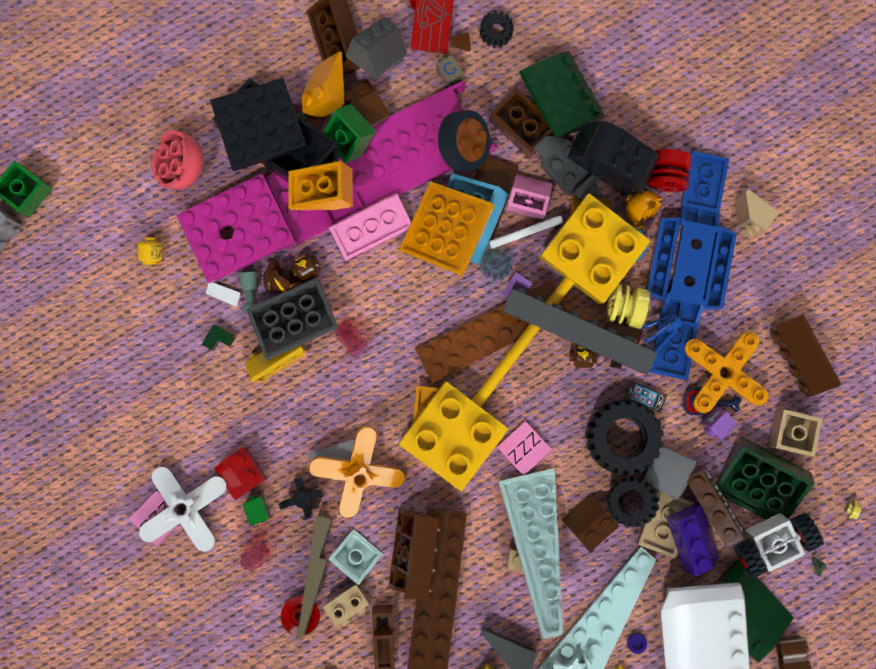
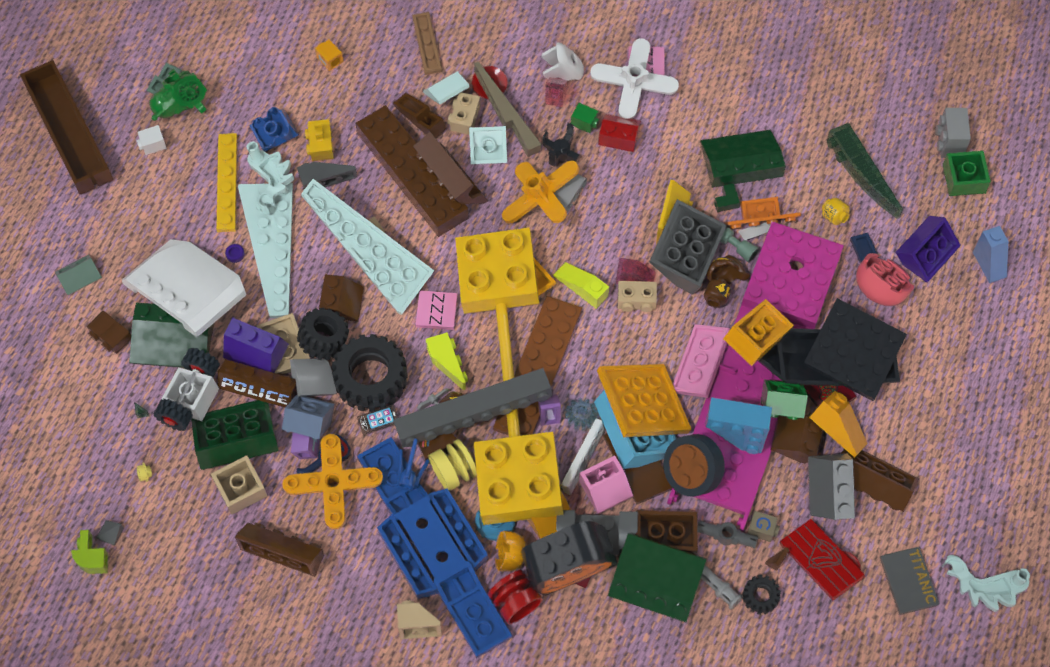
camera: 135 degrees right, 20 degrees down
none -> sand blue container [282,394,334,440]
none -> light grey piece [417,388,449,410]
none -> light aqua slope [423,71,470,104]
none -> neon yellow slope [425,332,468,390]
none -> white piece [542,42,584,84]
none -> neon yellow slope [553,262,609,309]
none -> tan brick [618,281,657,312]
none -> dark grey pin [697,520,758,549]
none -> dark green slope [700,129,786,188]
none -> light grey pin [701,565,743,610]
none -> dark azure slope [705,397,772,454]
none -> orange bracket [724,197,801,229]
none -> clear green slope [826,123,903,219]
none -> dark blue tile [850,233,879,263]
none -> dark purple slope [895,216,961,283]
none -> medium blue slope [973,226,1009,283]

